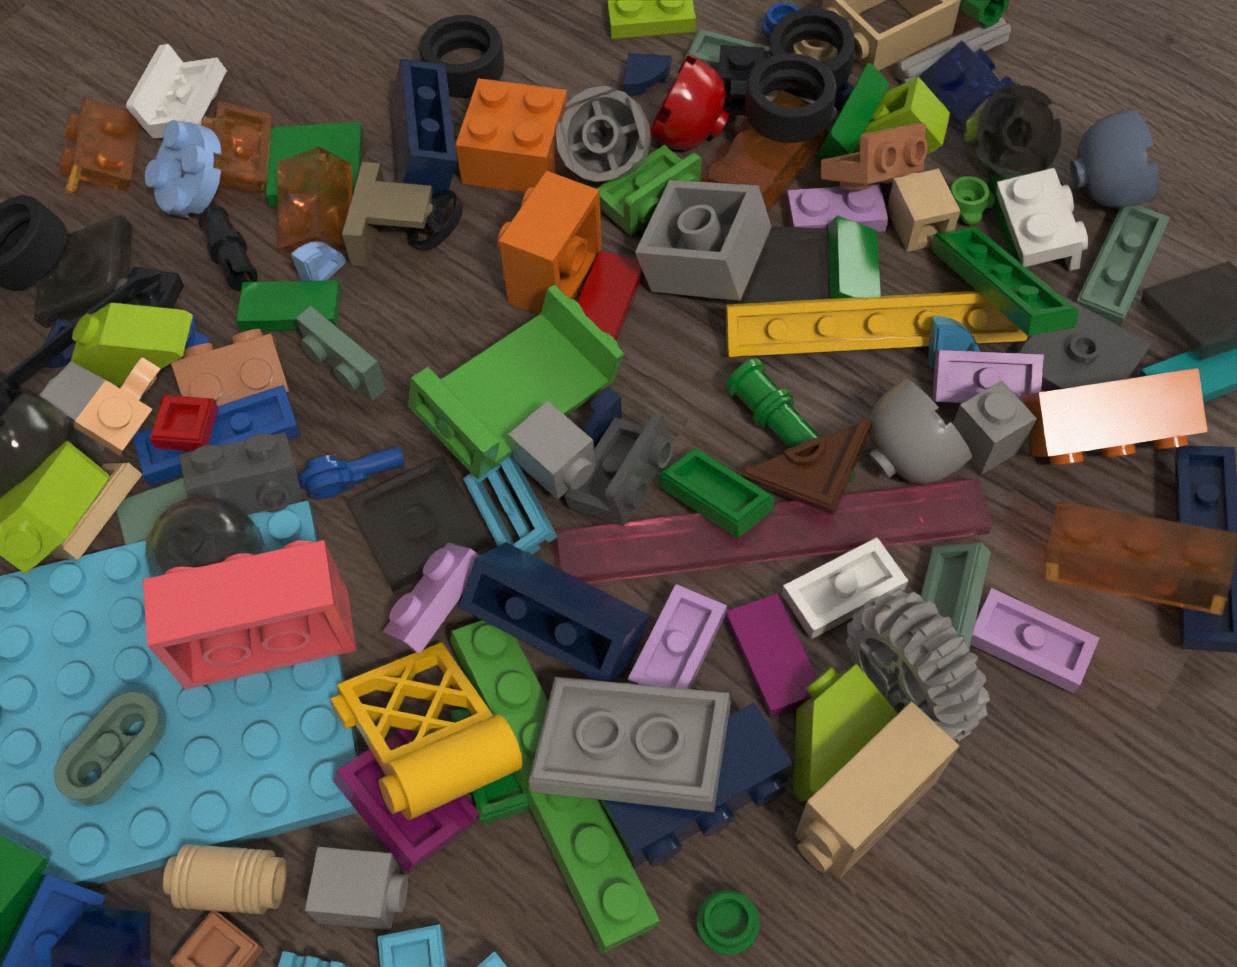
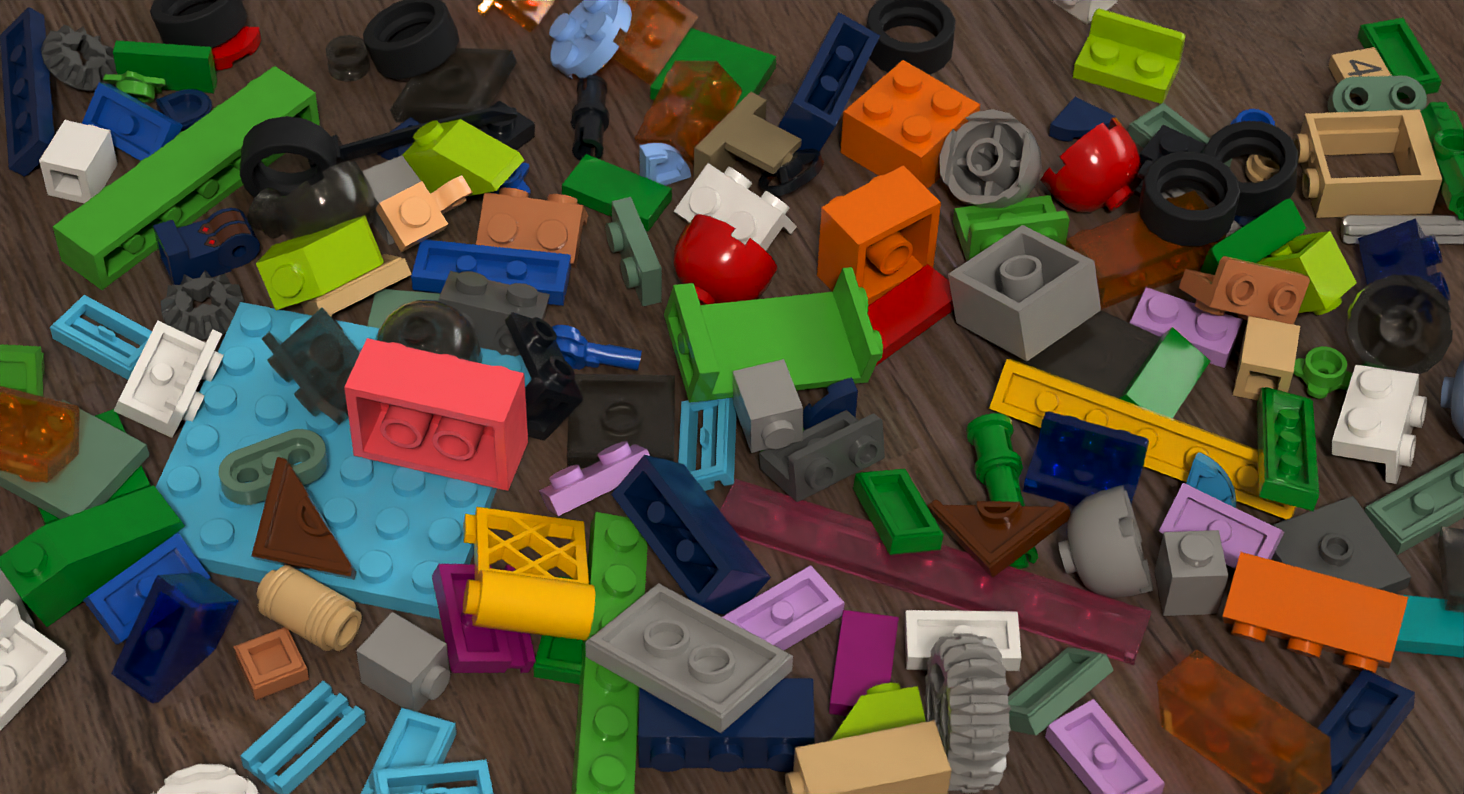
camera: 25 degrees right, 10 degrees down
red tile [149,395,219,451] -> none
none -> reddish brown tile [251,457,356,580]
none -> clear smoke bracket [261,307,361,425]
none -> black bracket [505,312,584,441]
none -> white bracket [674,163,797,251]
none -> red cylinder [674,214,777,305]
none -> clear blue bracket [1023,411,1149,506]

